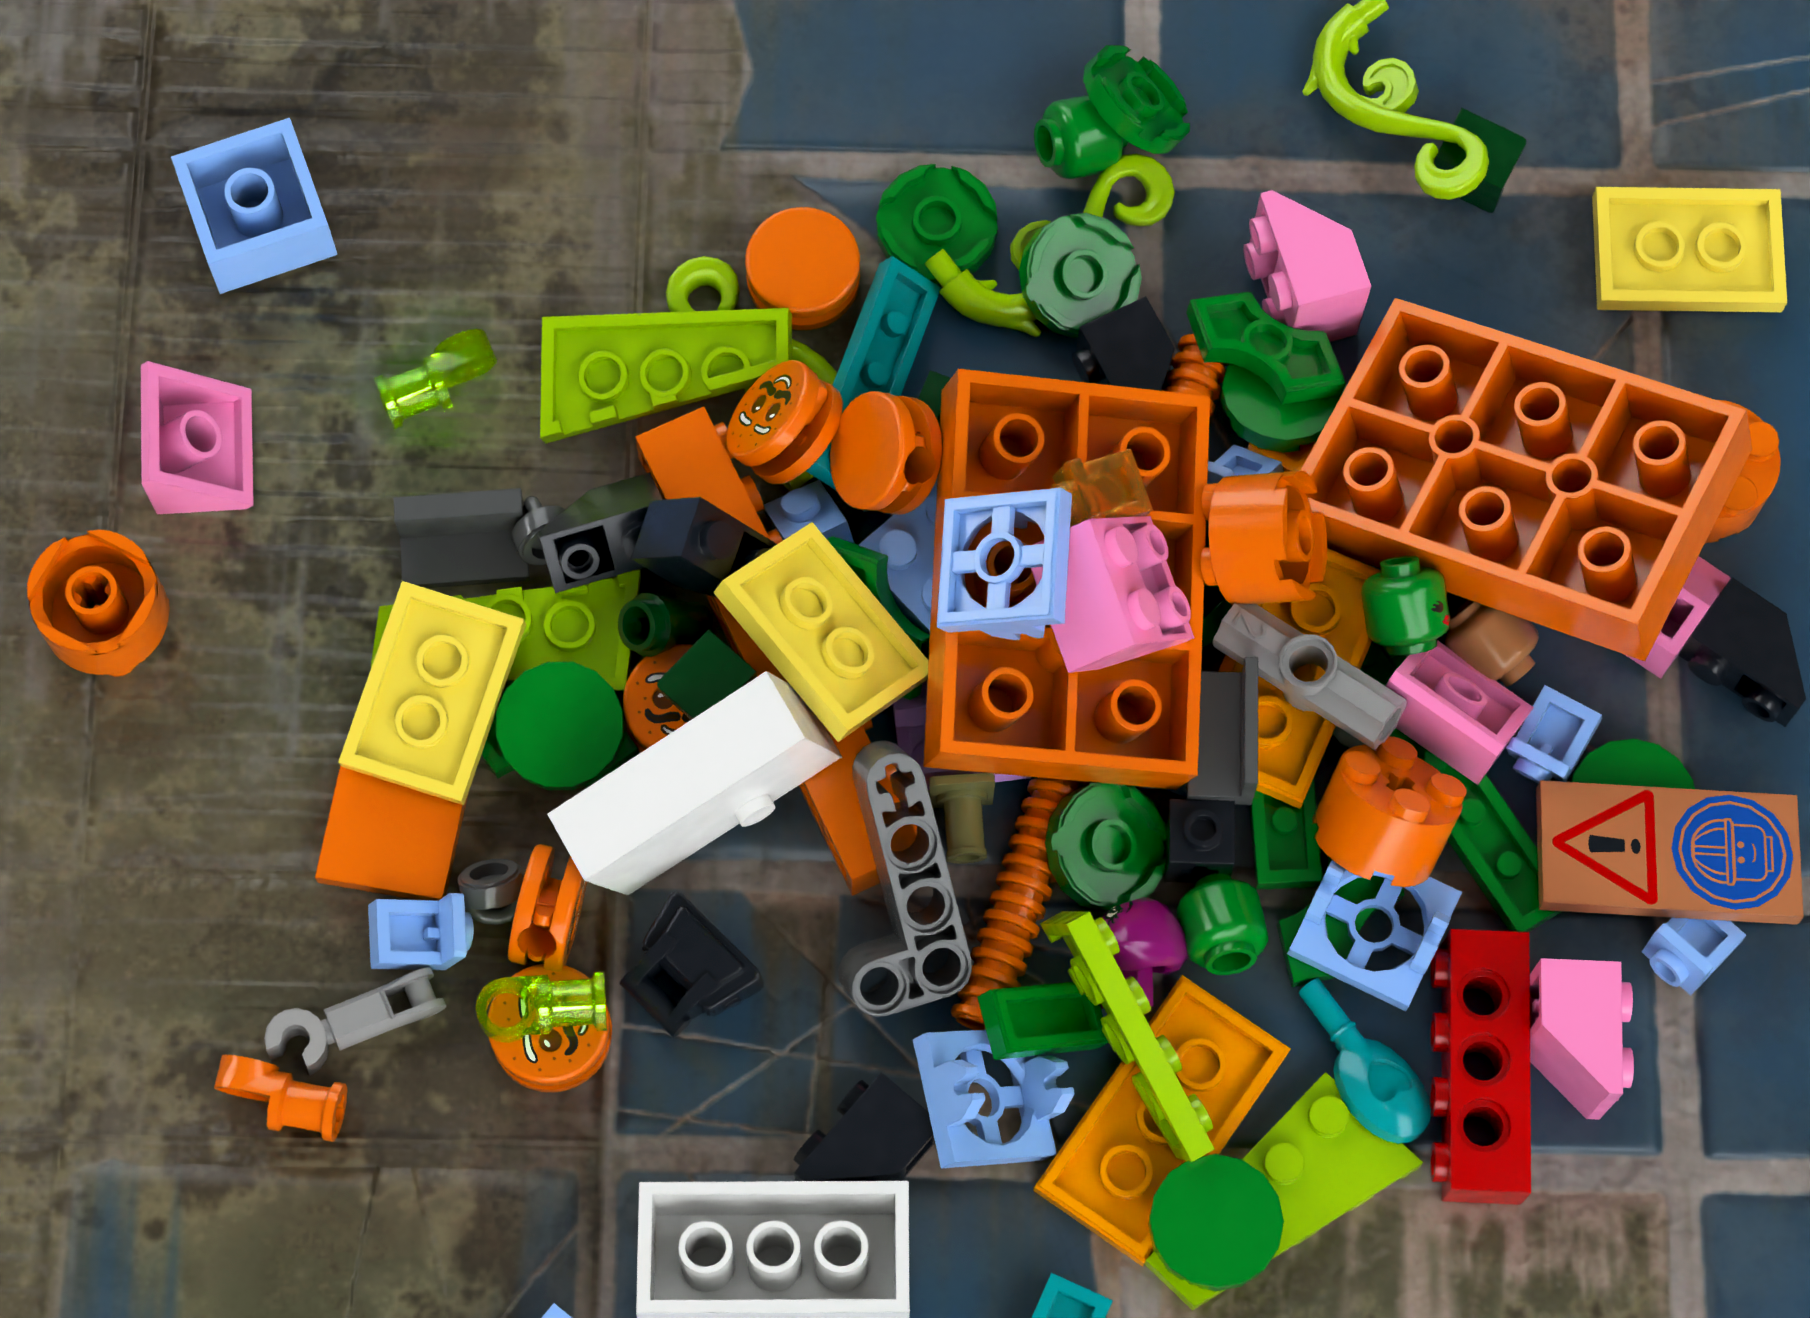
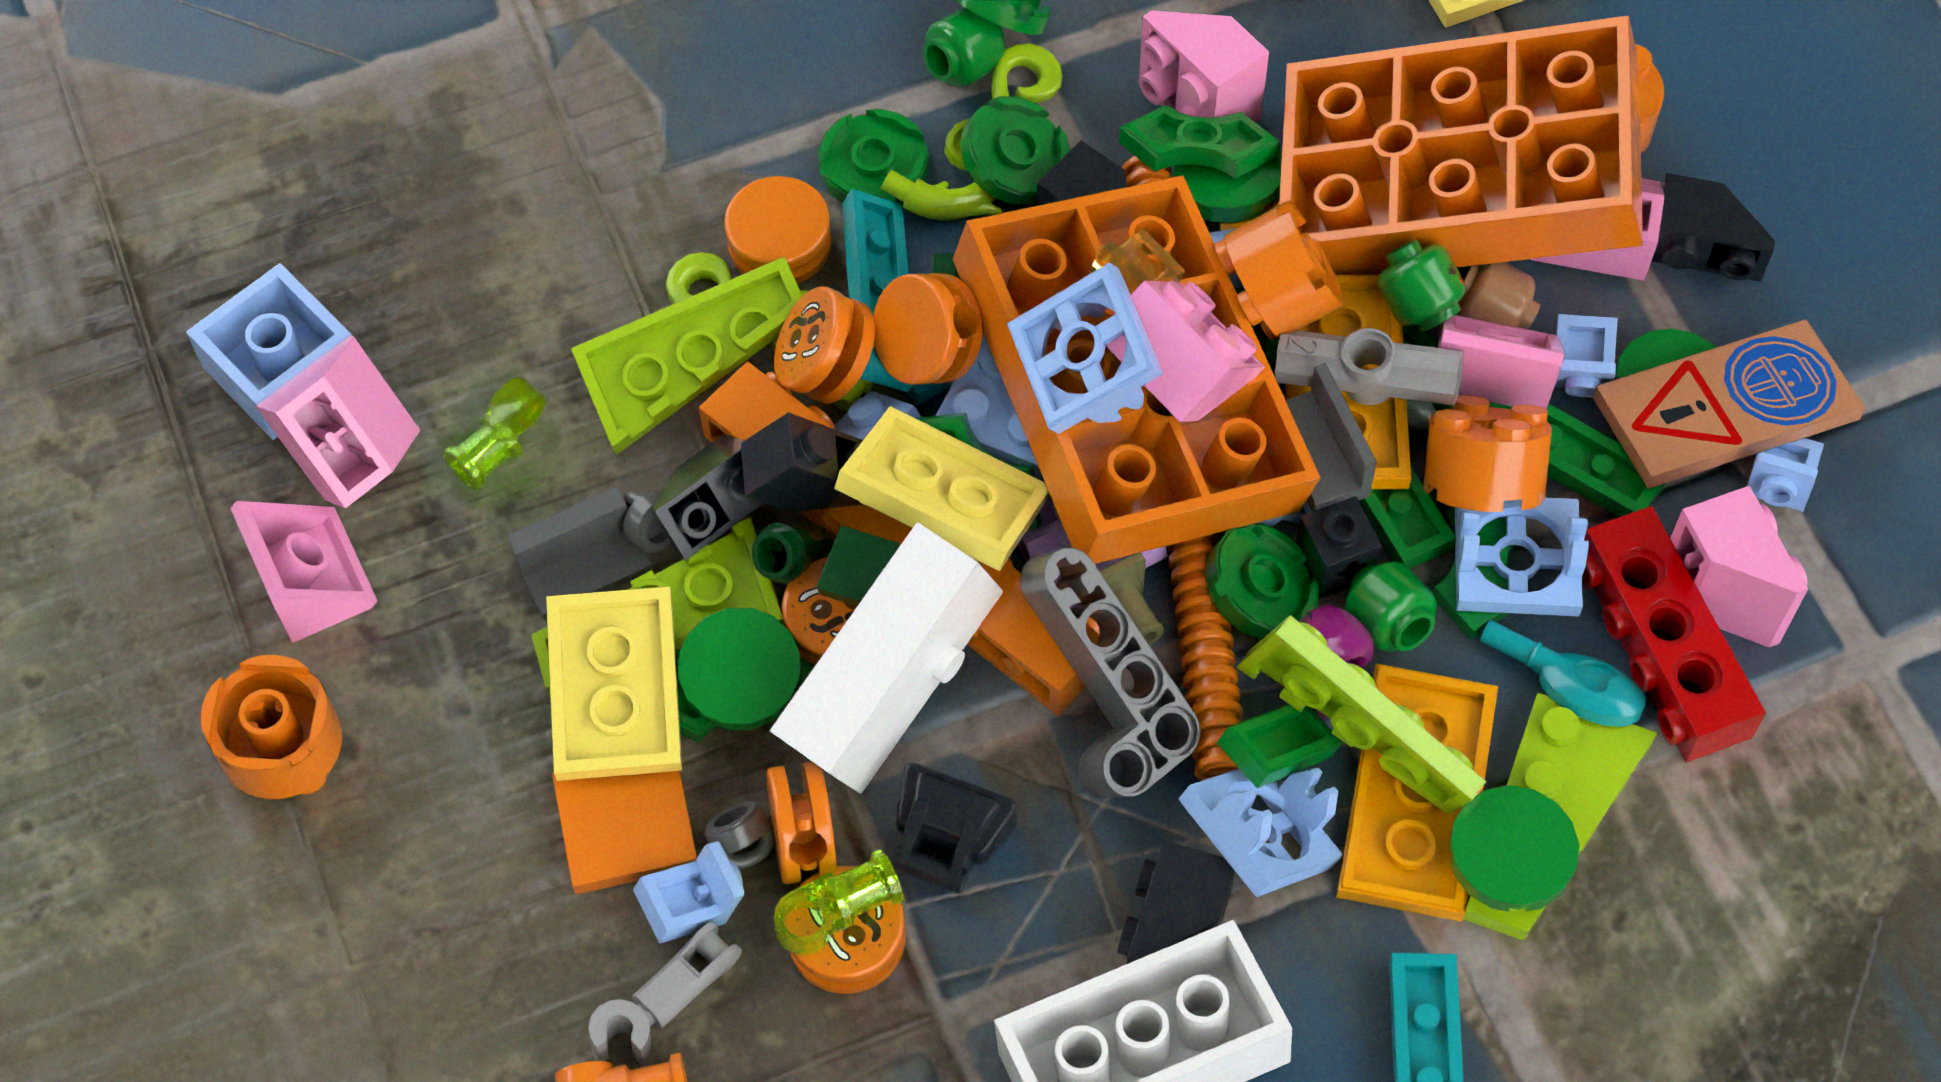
camera: 20 degrees left, 10 degrees down
none -> bright pink slope [256,335,420,508]

